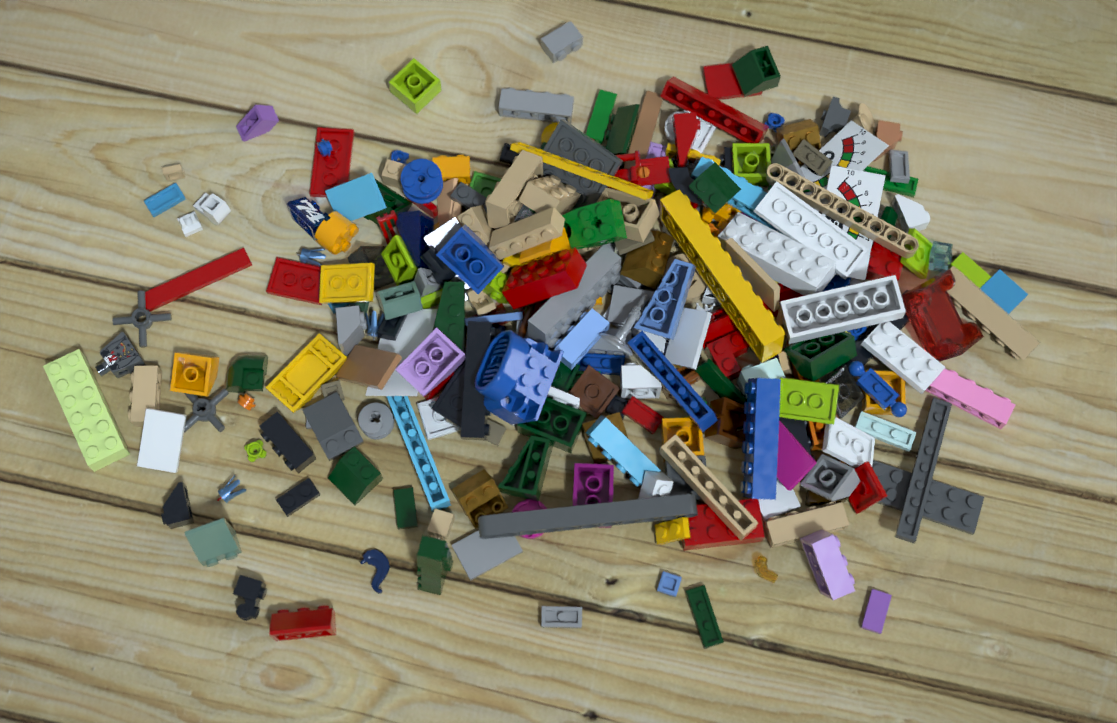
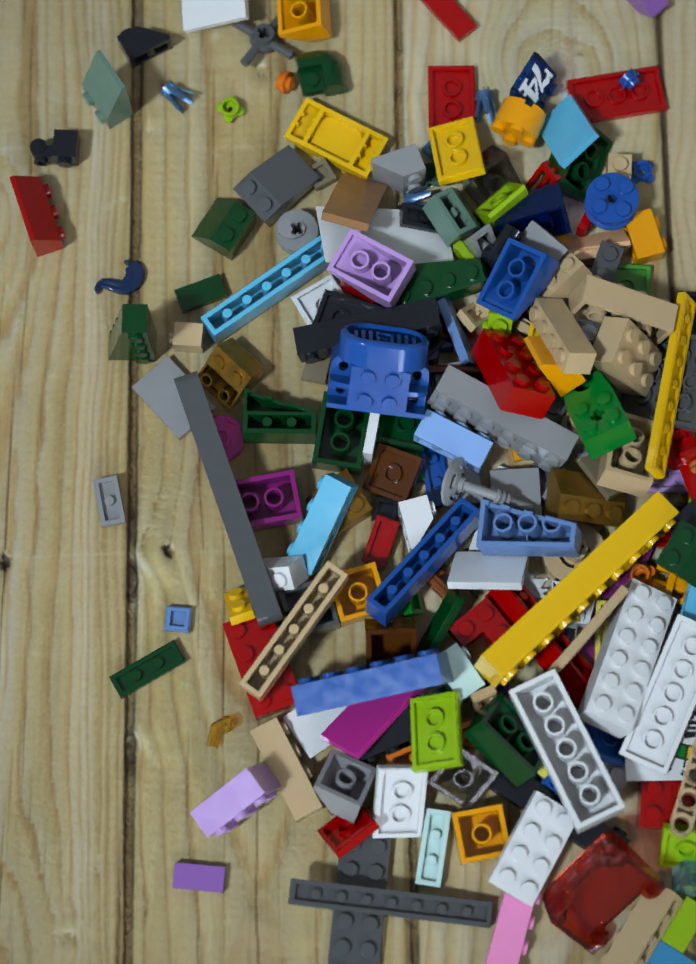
camera: 80 degrees right, 5 degrees up
black brick [259,412,316,474] -> none
black plate [276,478,320,517] -> none
blue plate [848,361,907,417] -> none

